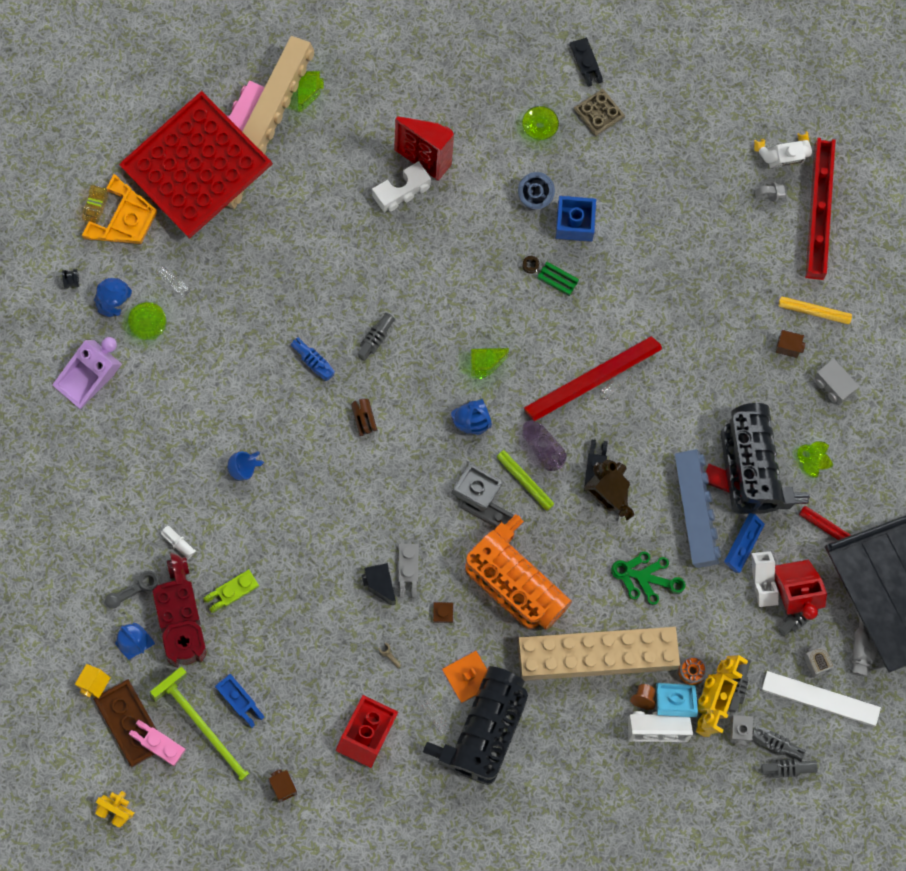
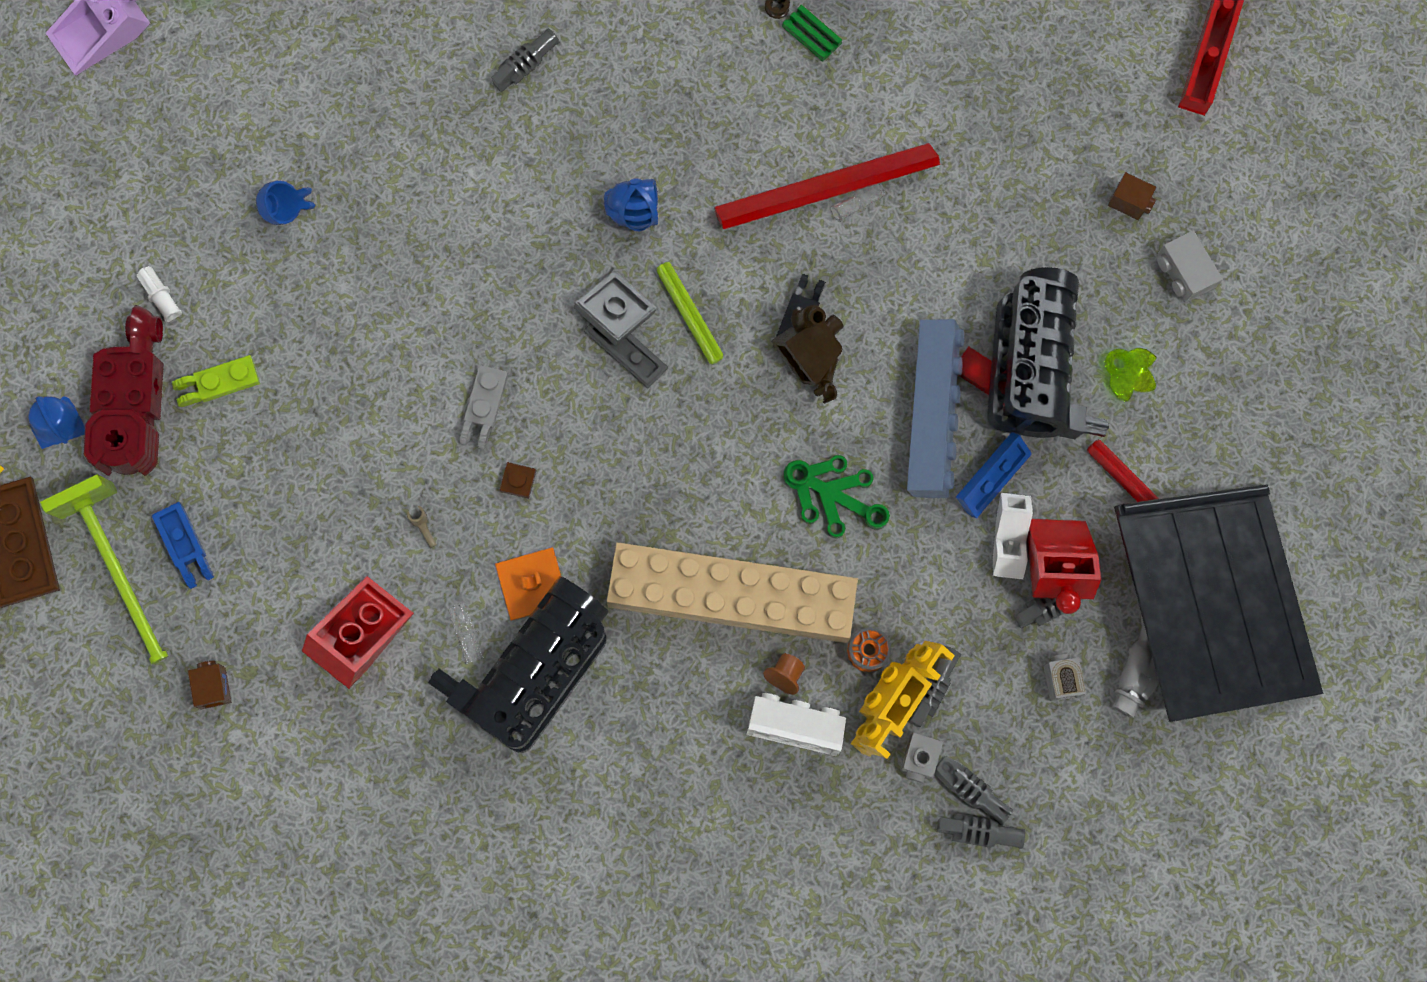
camera: 15 degrees right, 5 degrees up
dark grey piece [105,571,158,609] -> none
bright pink hinge [129,720,186,766] -> none
blue hinge [290,337,335,381] -> none
reddish brown arm [351,399,378,436] -> none
black slope [361,563,396,605] -> none
orange piece [465,514,572,630] -> none
clear neon green slope [470,348,509,379] -> none
clear purple piece [522,421,567,471] -> none
medium azure tile [656,683,698,717] -> none
white tile [761,671,881,727] -> none
yellow axle [778,296,852,324] -> none

